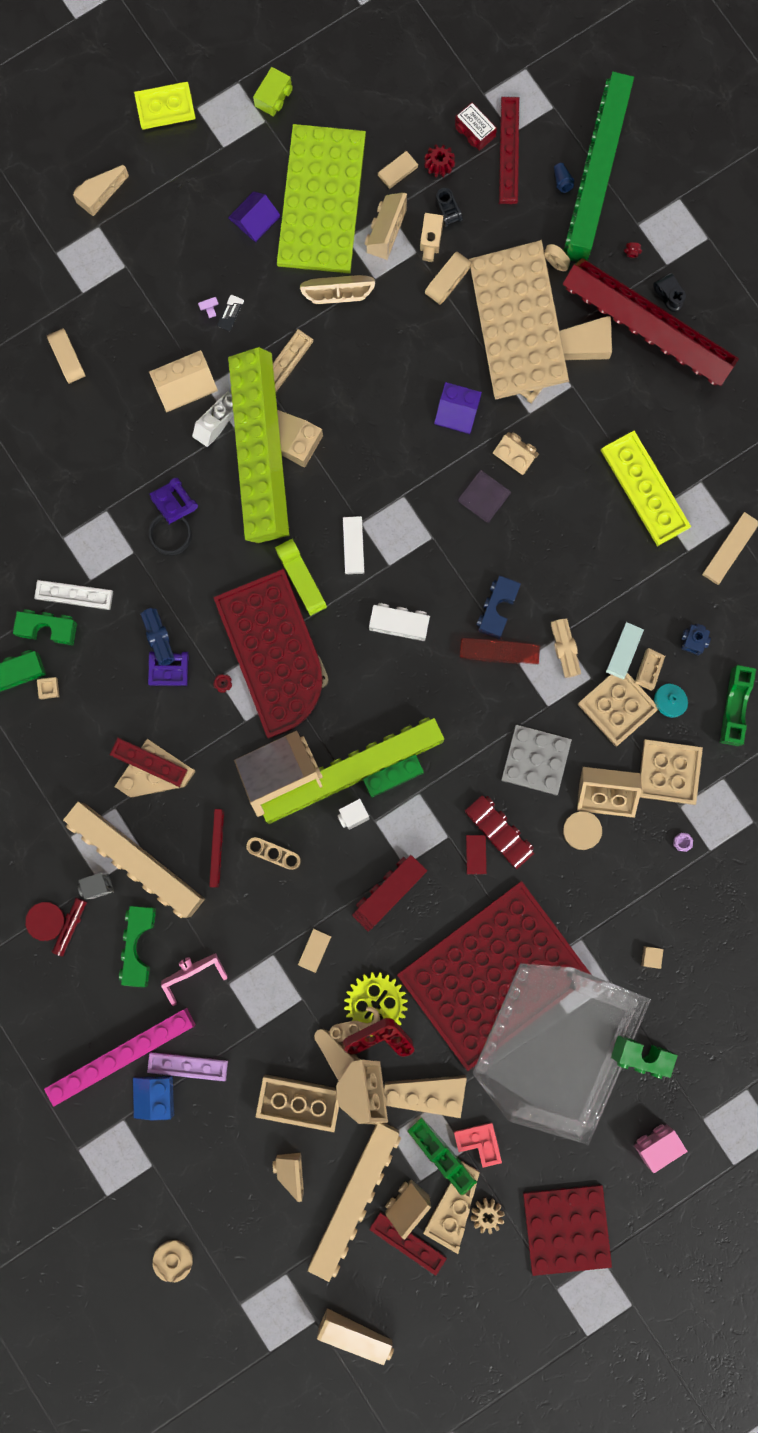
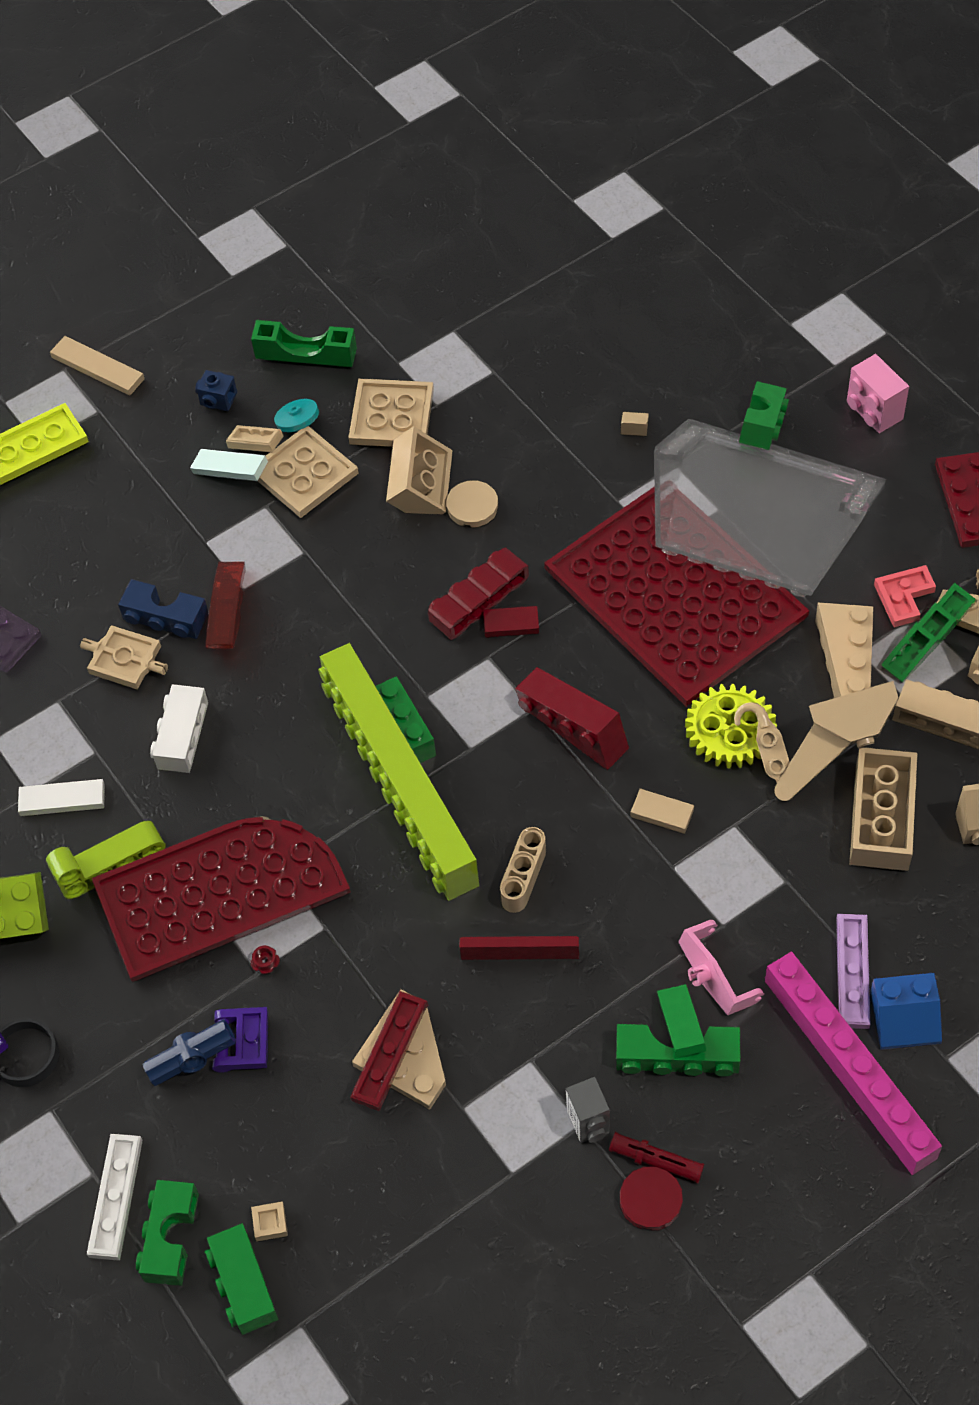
camera: 90 degrees left, 25 degrees down
tan brick [63,802,205,918] -> none
flat silver panel [234,731,323,817] -> none
white brick [337,799,369,830] -> none
dark red beam [343,1018,414,1057] -> none
light grey plate [501,725,572,795] -> none
tan piece [551,619,581,678] -> none
lavender tile [673,833,693,852] -> none
none -> tan plate [80,625,168,689]
none -> green tile [657,984,707,1058]

